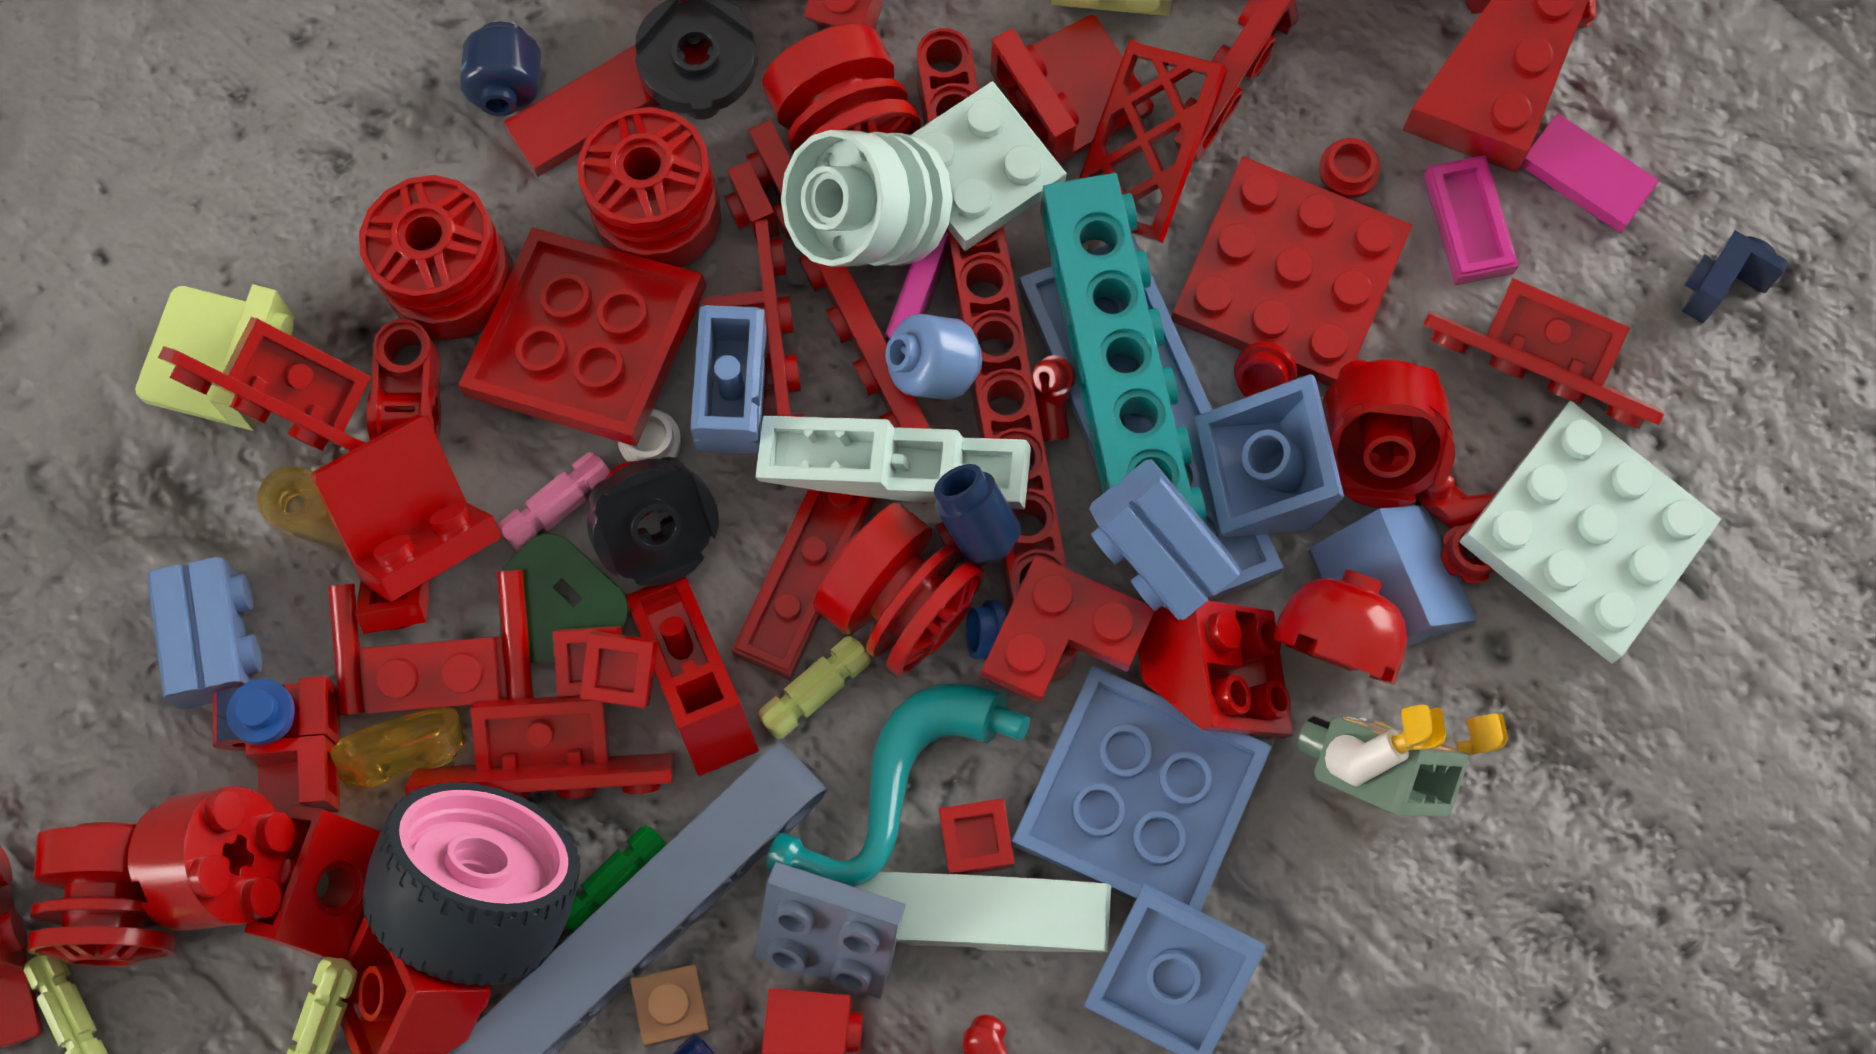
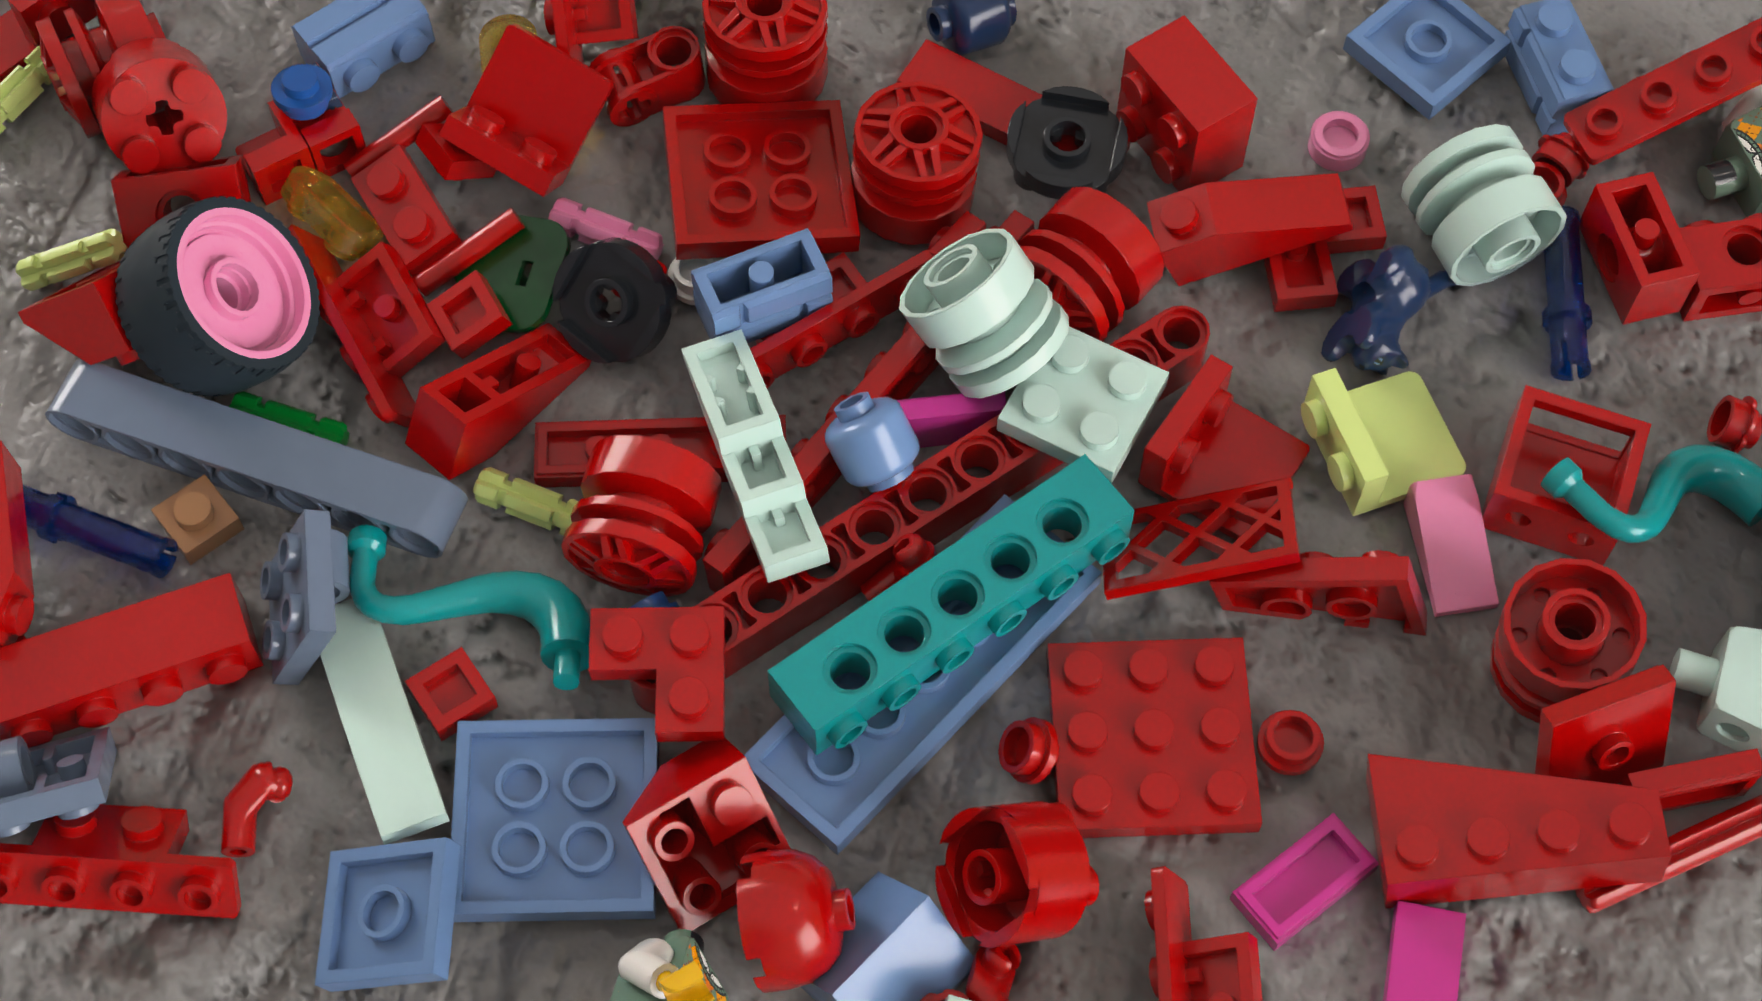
camera: 65 degrees right, 10 degrees down
red plate [580,631,658,708] -> none
dark blue brick [934,464,1021,563] -> none
medium blue brick [1089,459,1241,620] -> none
medium blue slope [1195,374,1344,537] -> none

